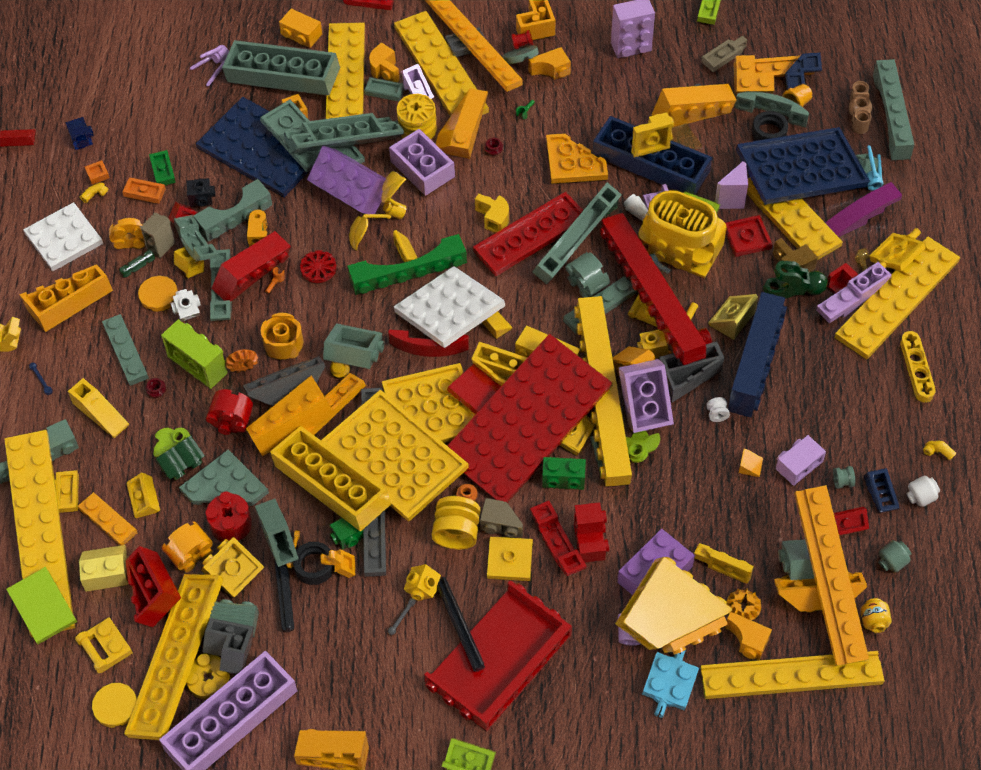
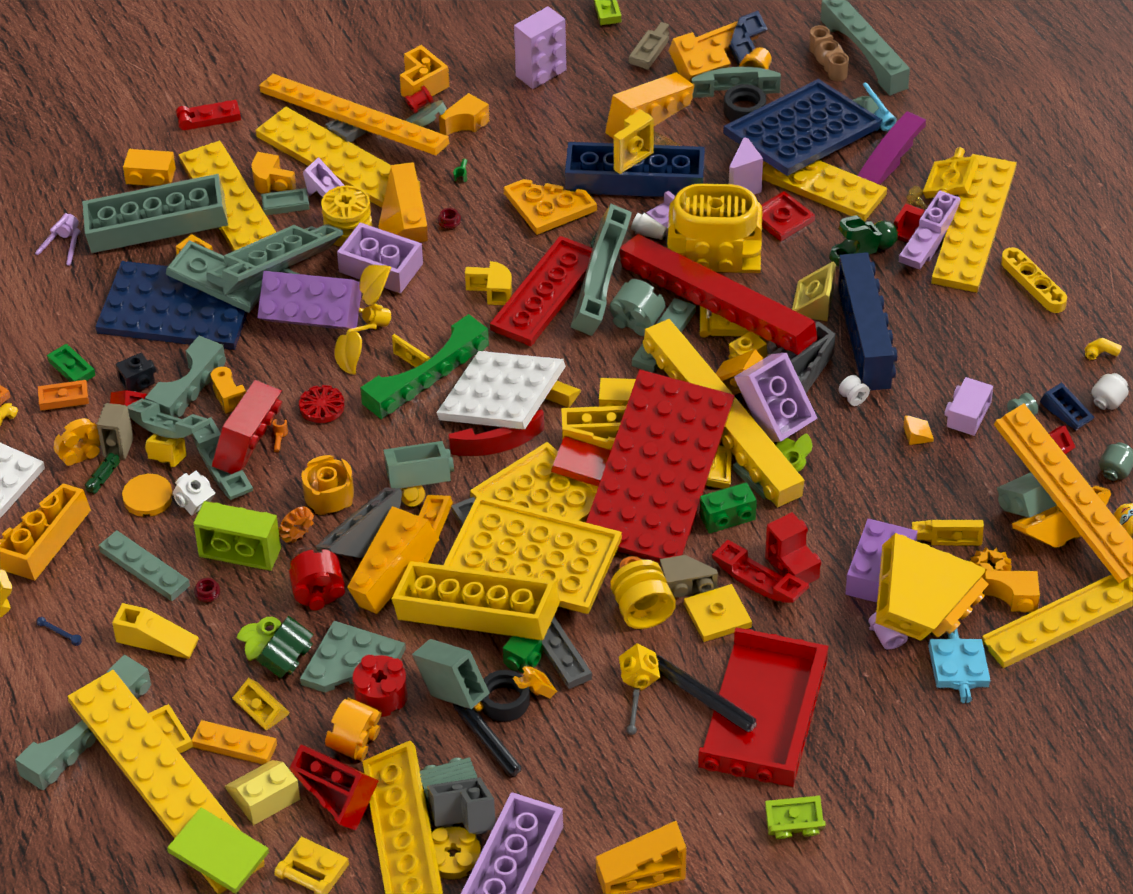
camera: 25 degrees left, 10 degrees down
yellow plate [201,537,264,599] -> none
pearl gold brick [773,238,818,272] -> none

